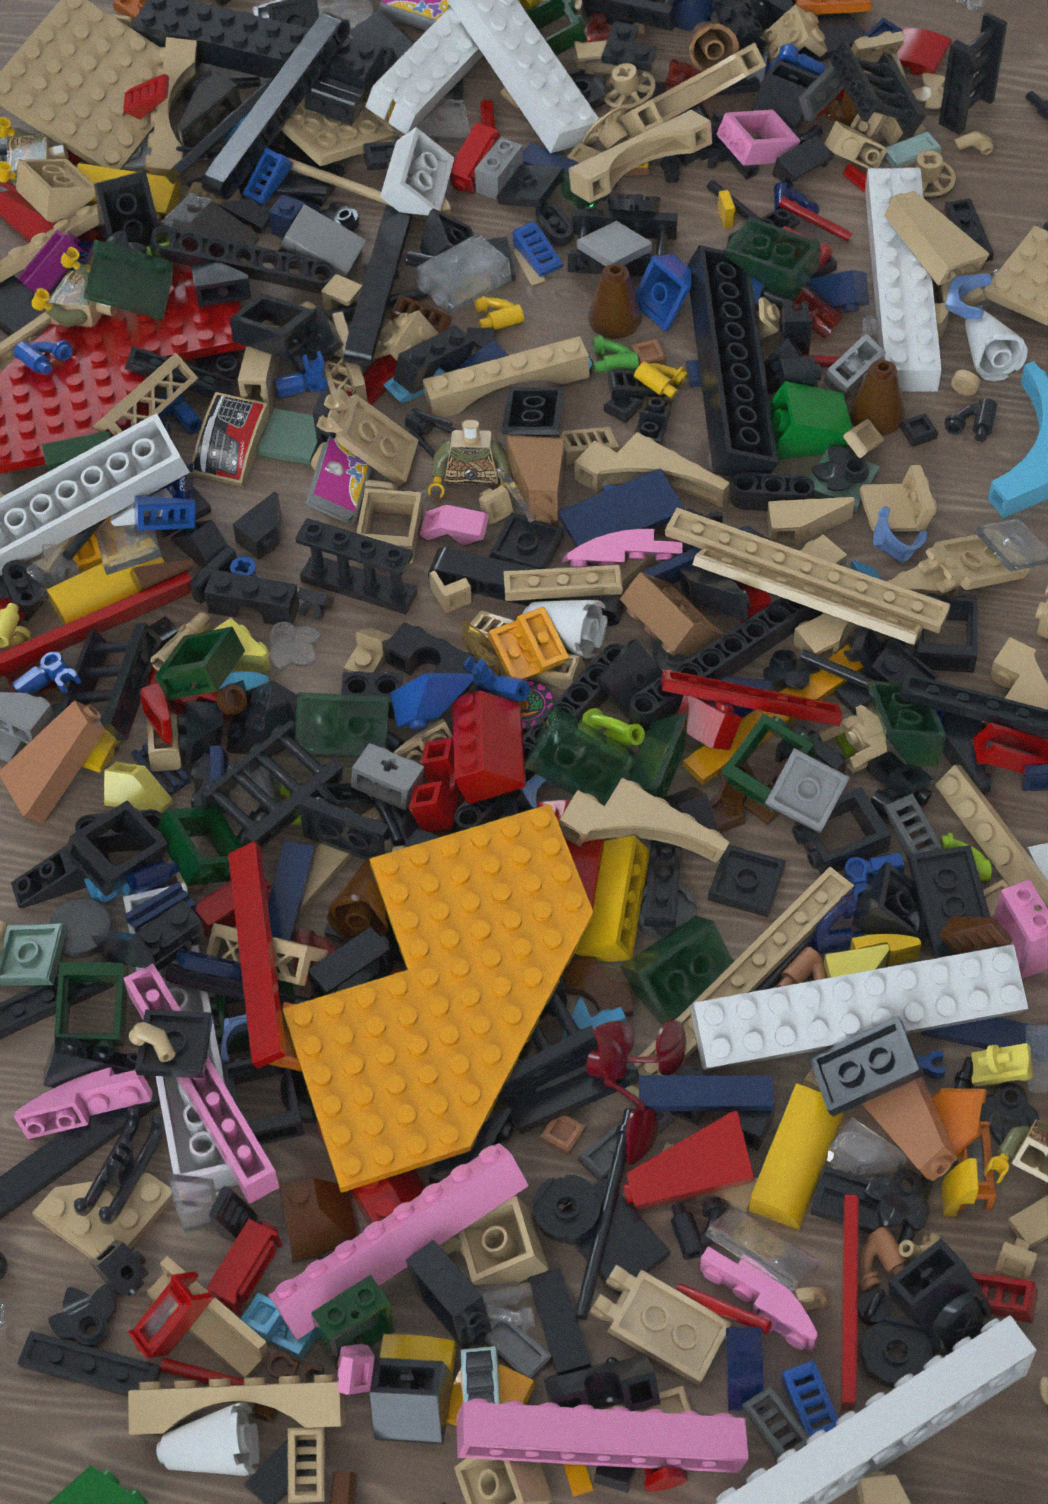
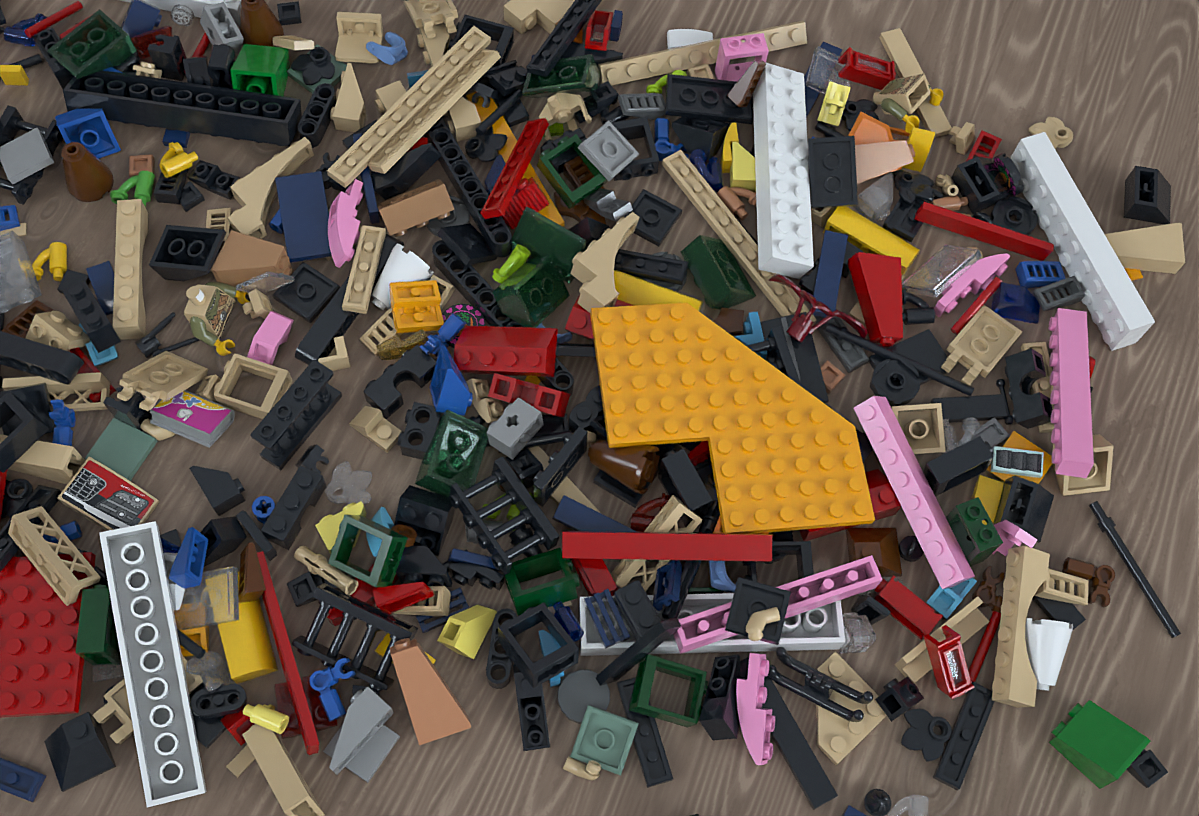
camera: 85 degrees left, 10 degrees up
none -> flat silver slope [583,188,633,221]

